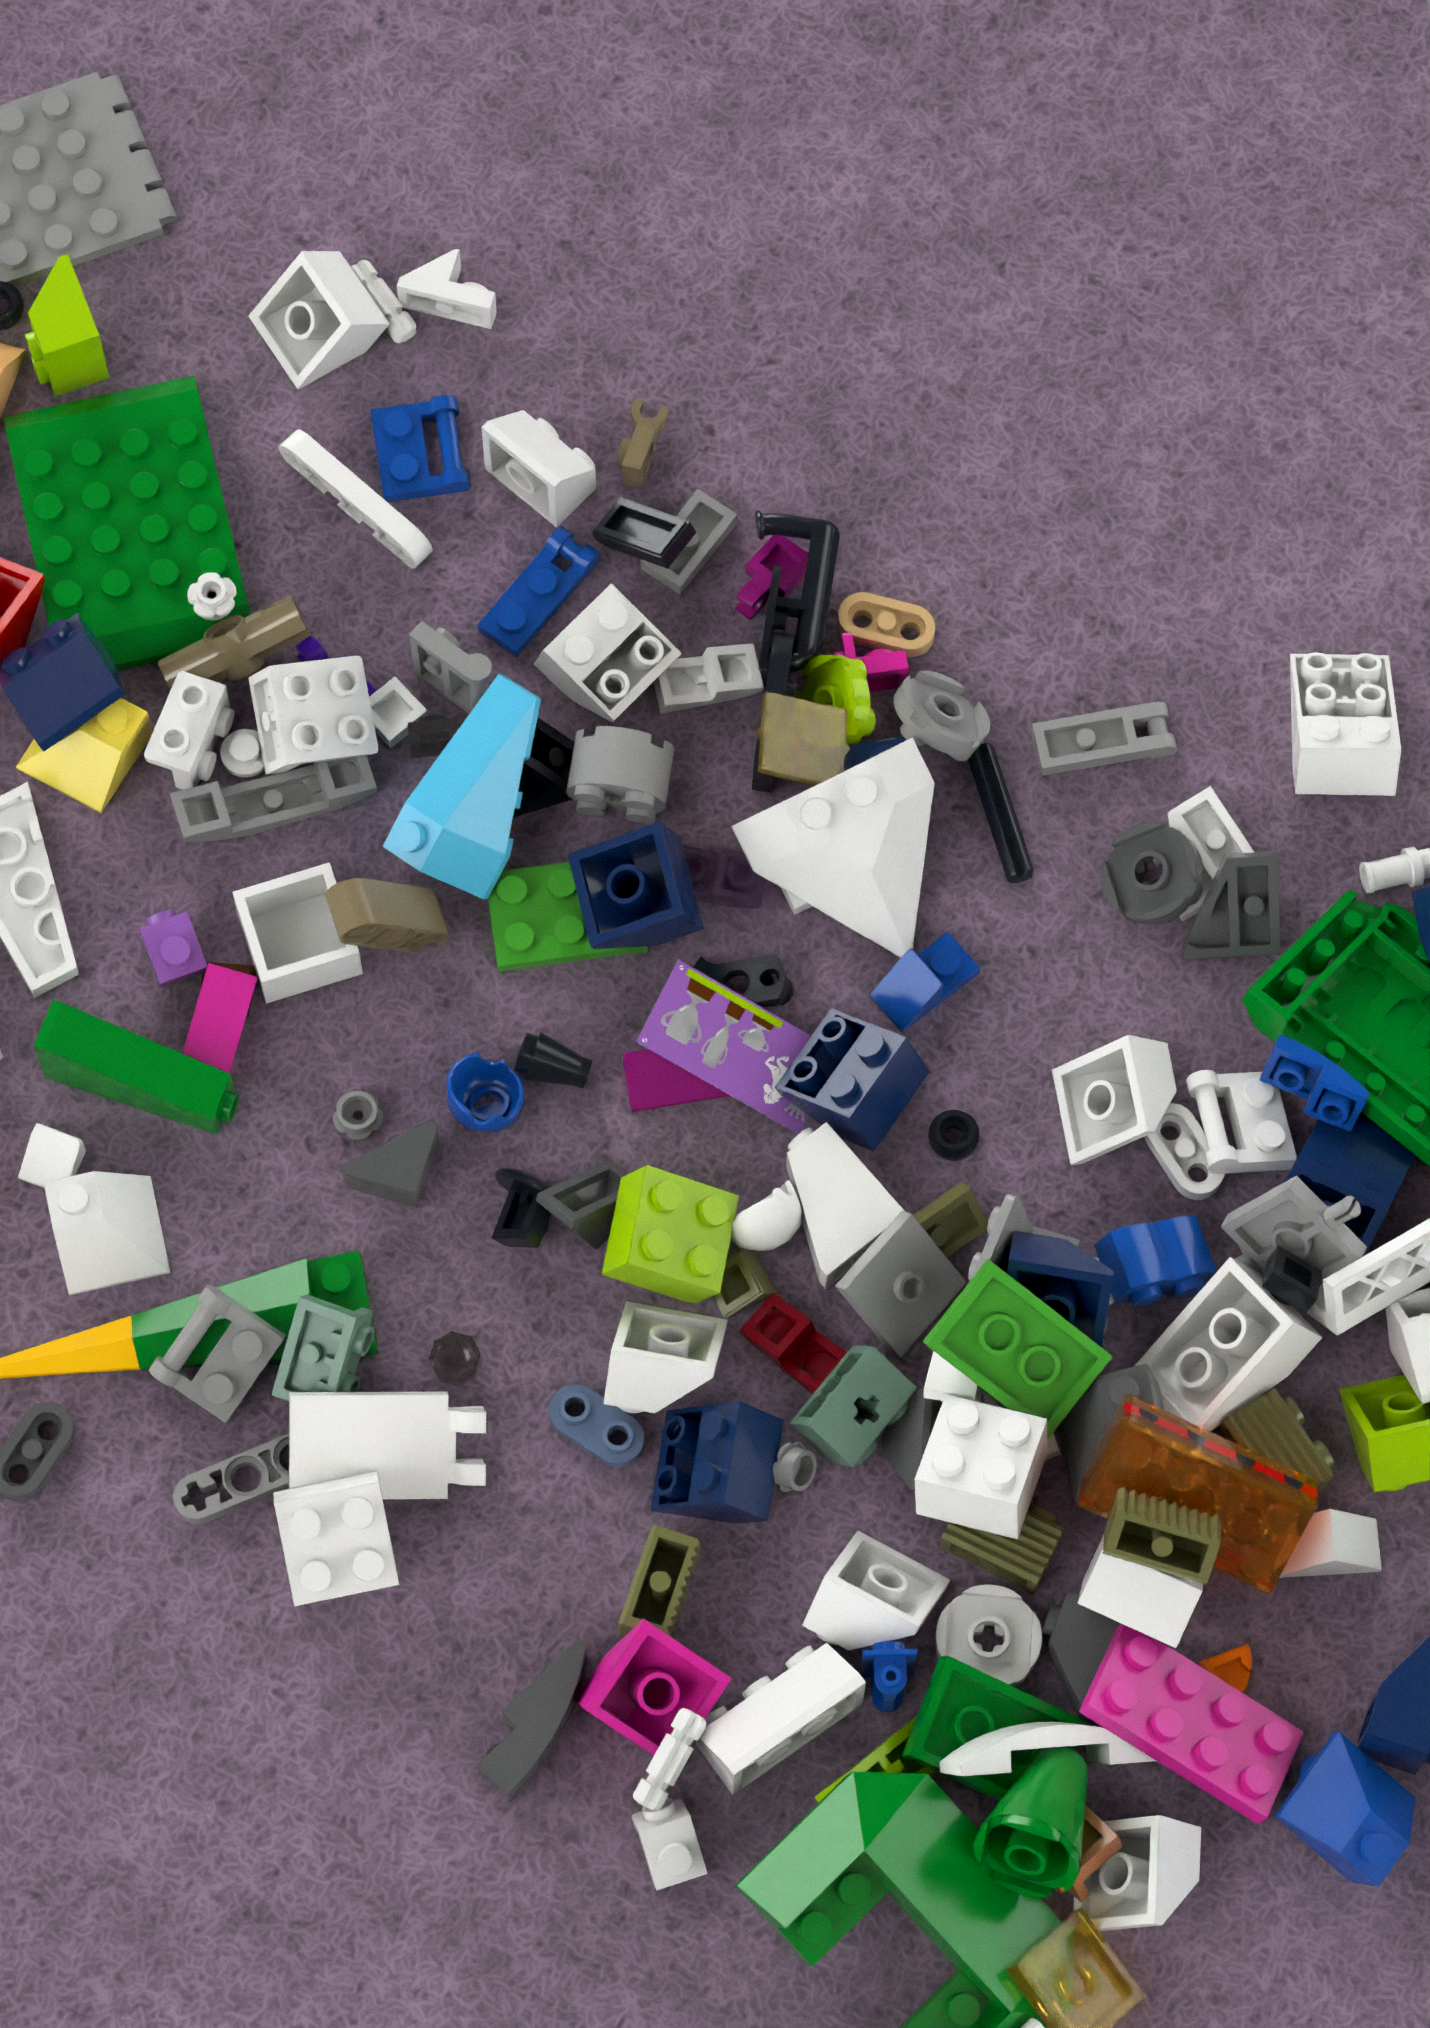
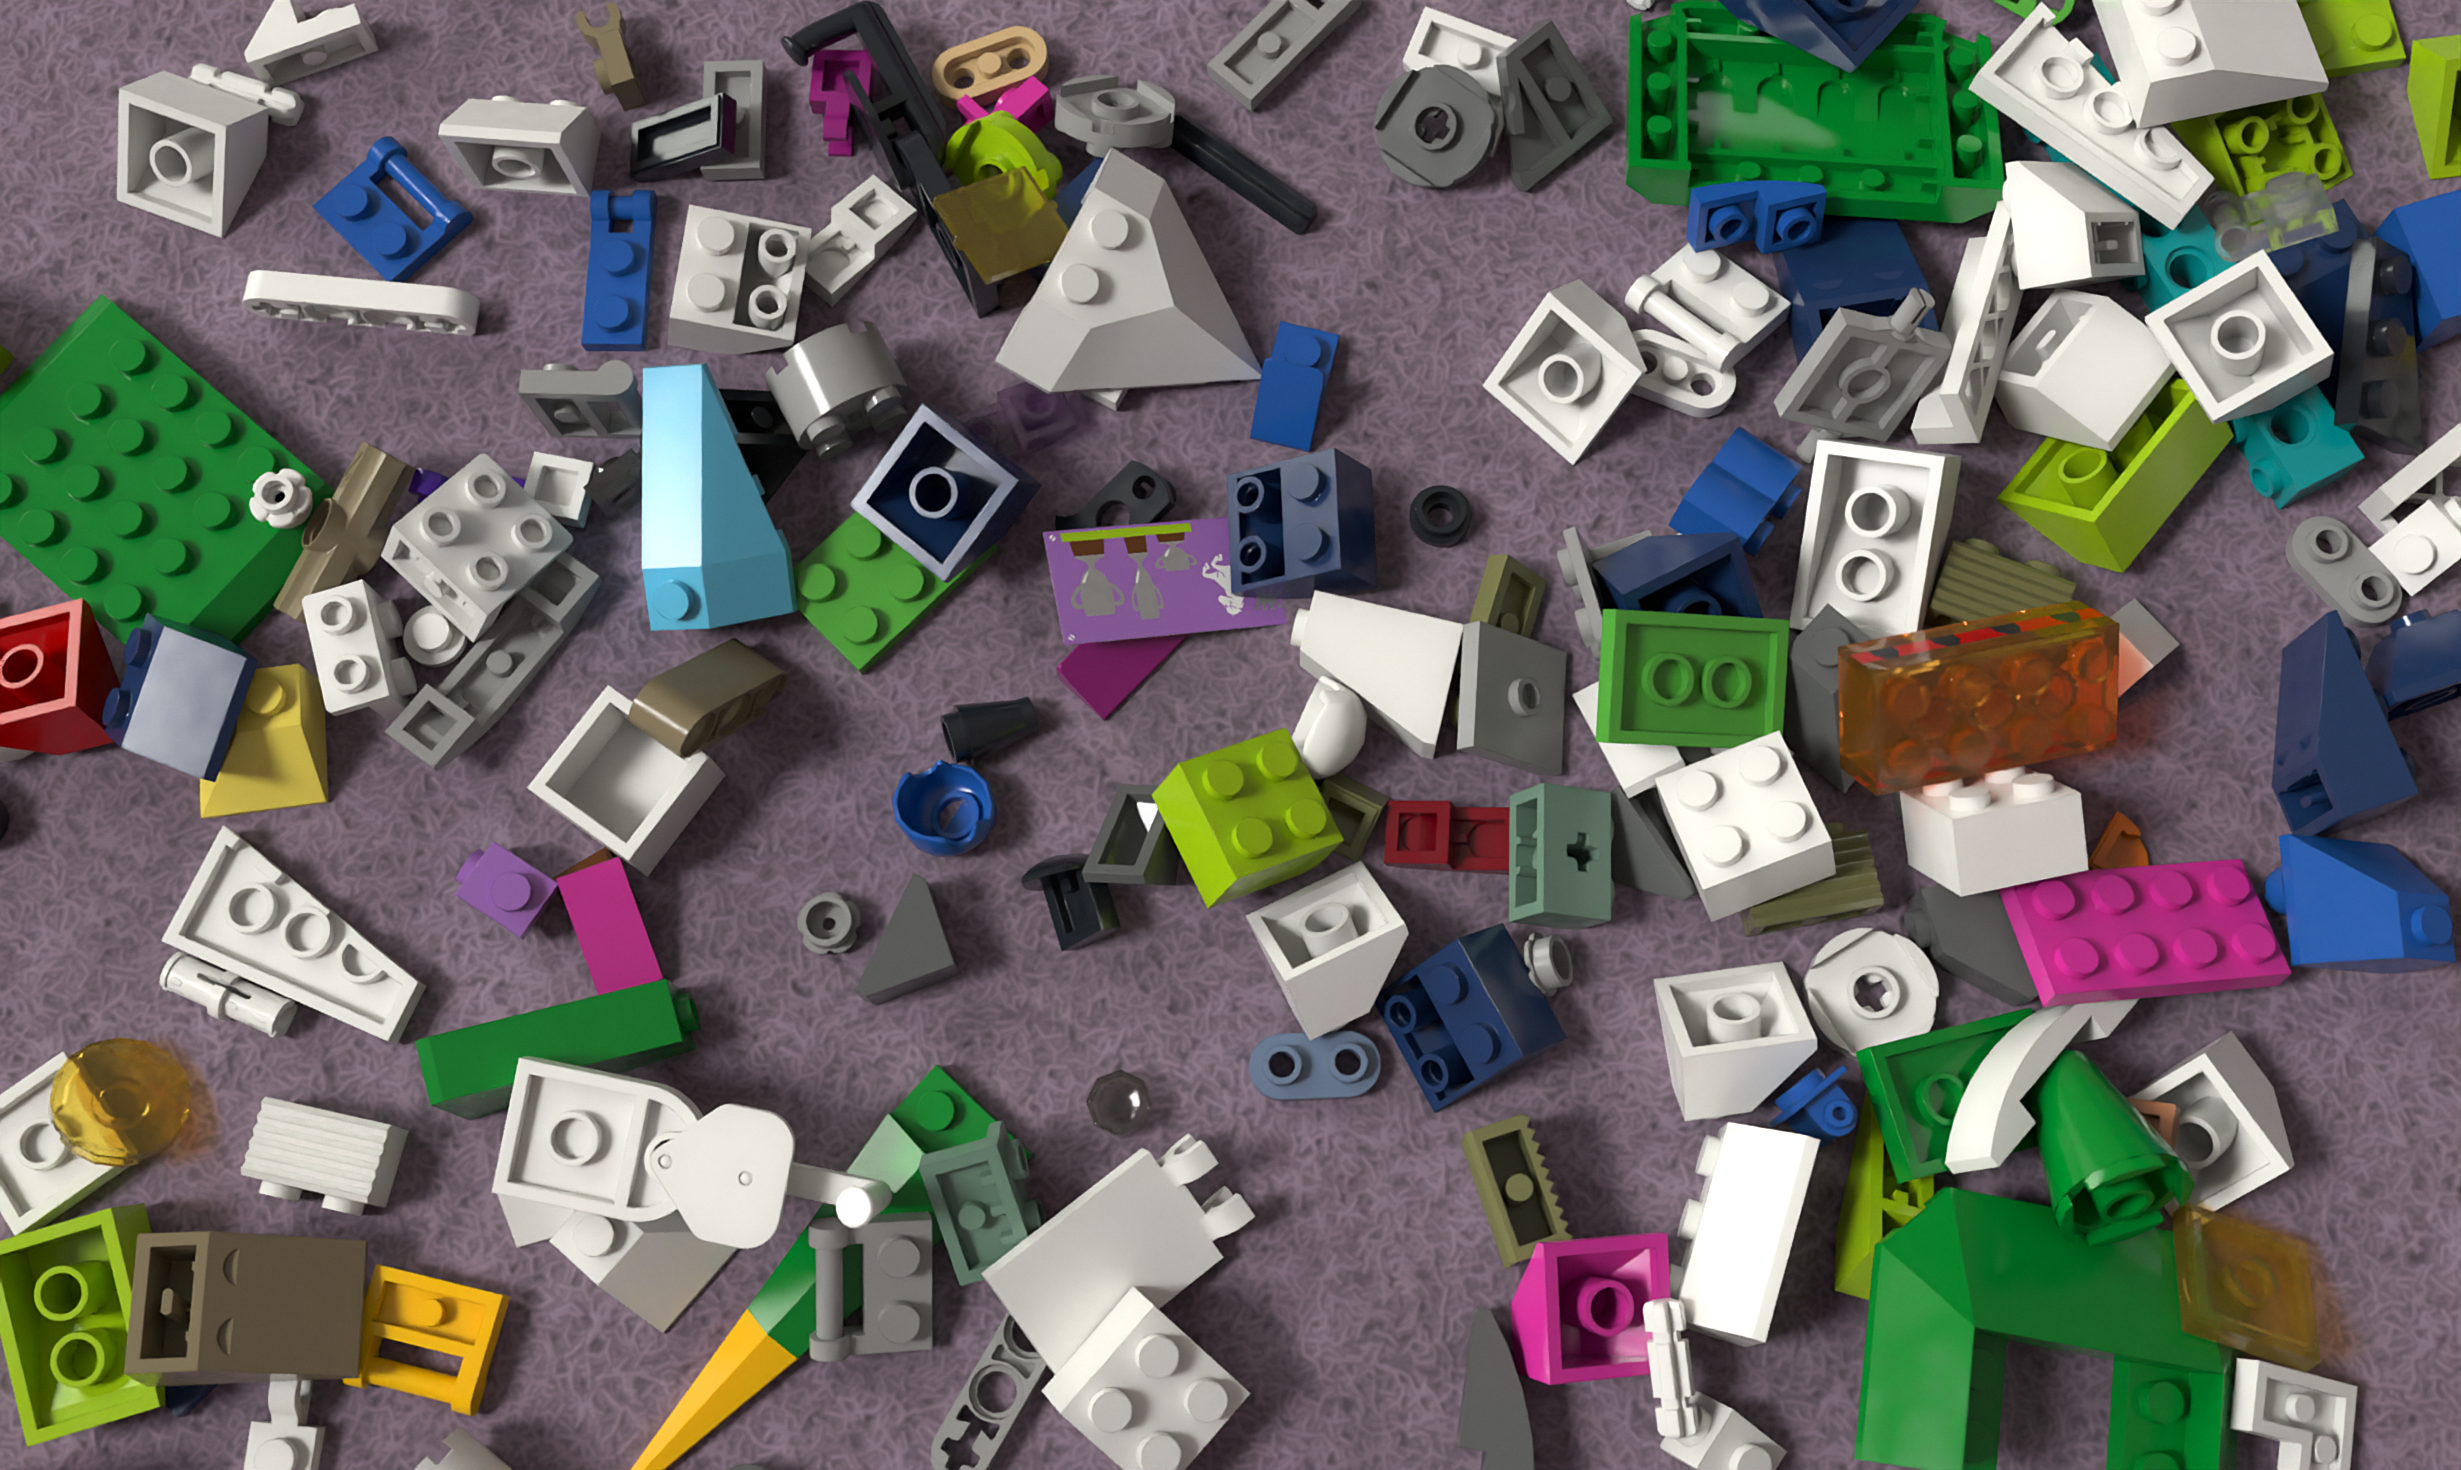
camera: 30 degrees left, 5 degrees up
olive brick [1103,1486,1221,1585] -> none
black plate [1262,1245,1322,1313] -> none
none -> white plate [491,1056,892,1249]

